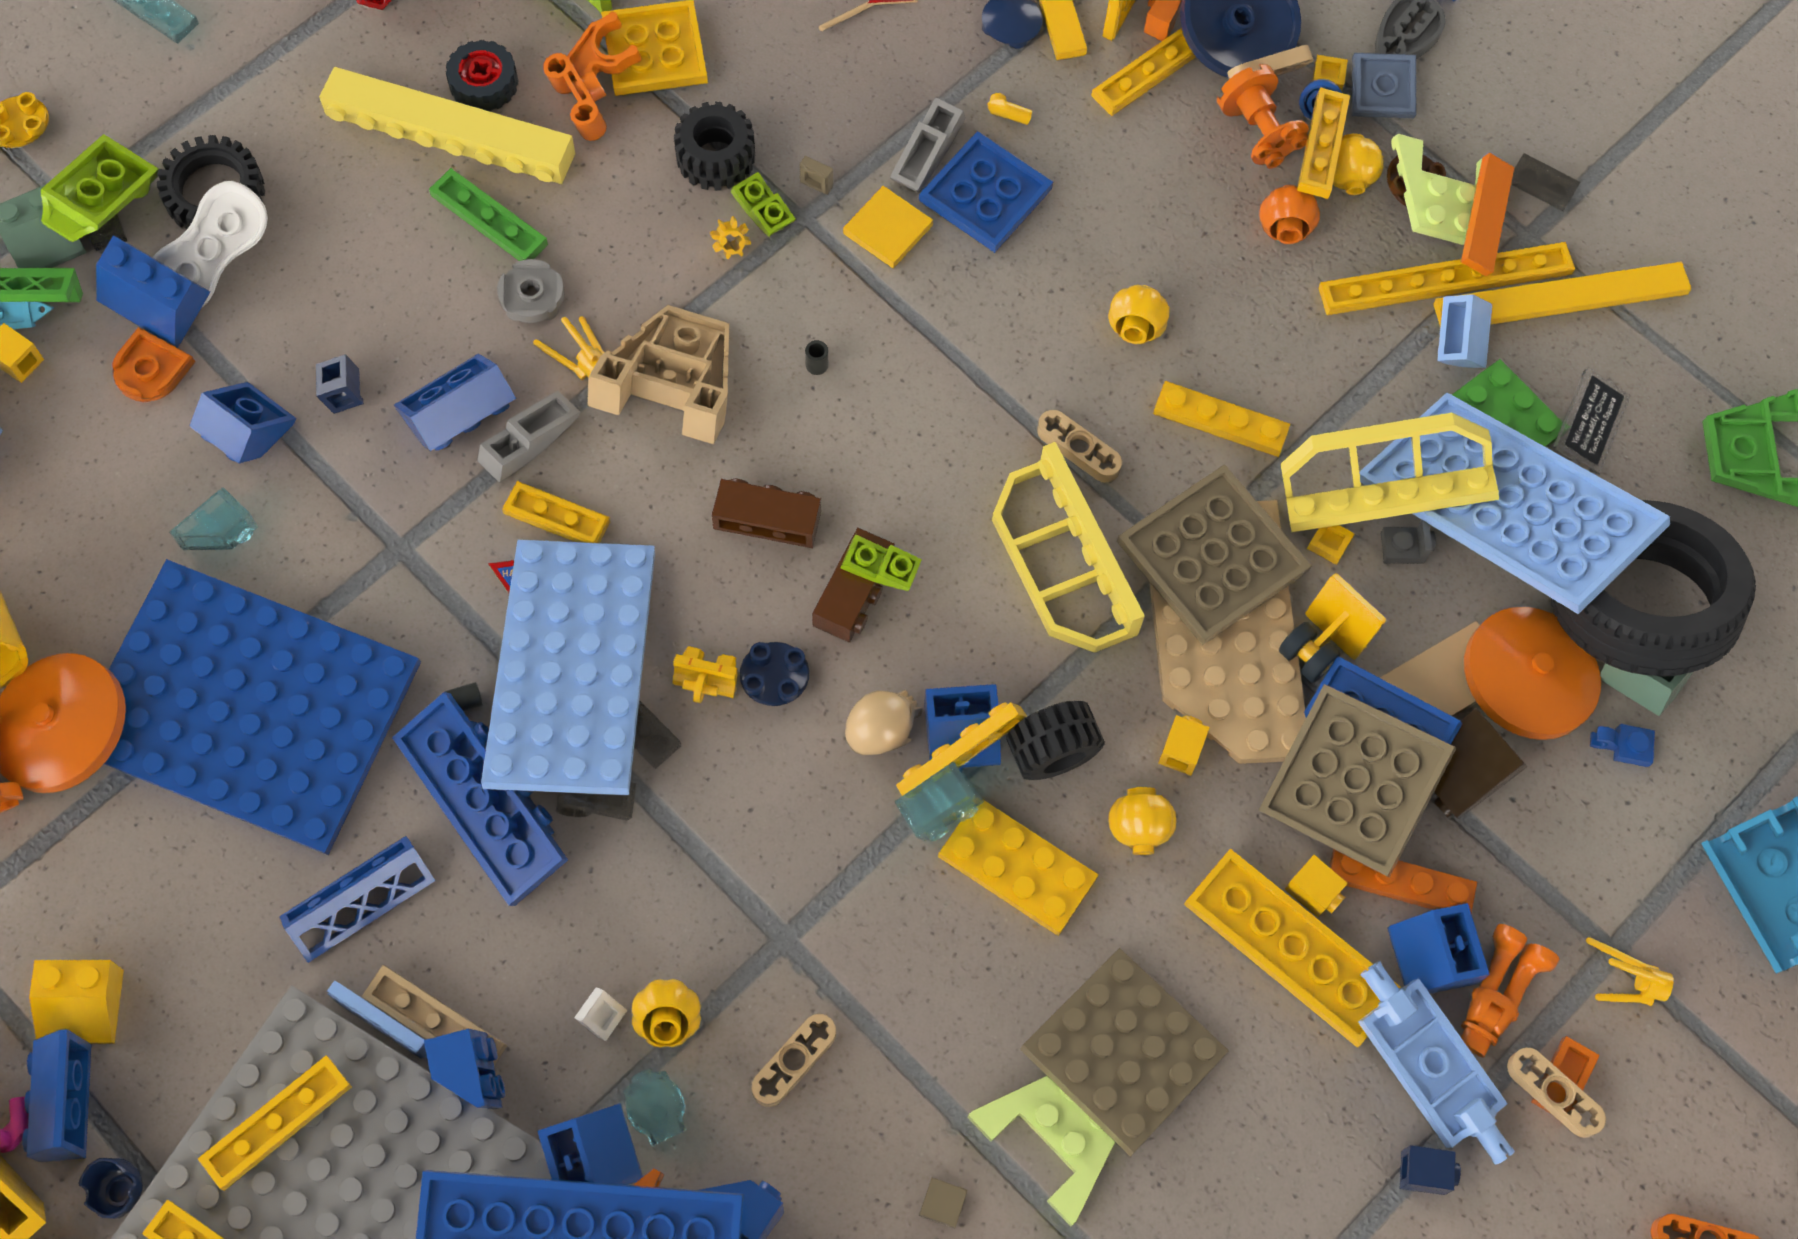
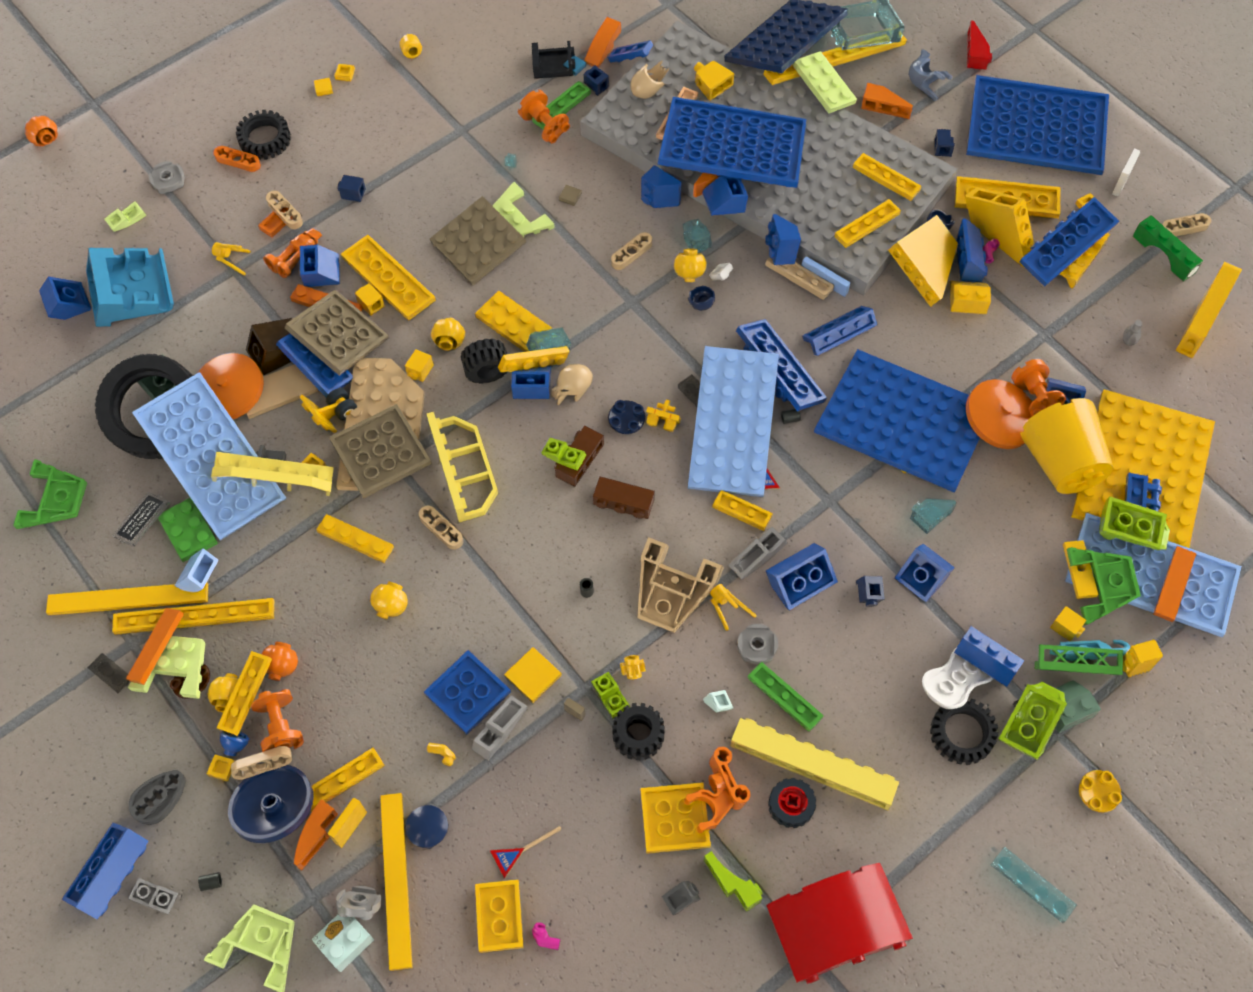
camera: 170 degrees left, 5 degrees down
orange tile [112,327,195,402] -> none
sand blue tile [1352,53,1416,118] -> none
light blue plate [1358,961,1515,1165] -> none
blue plate [1590,724,1655,767] -> none
none -> dark blue hair [688,285,715,311]
none -> light aqua slope [703,690,733,713]
none -> yellow slope [888,215,958,307]

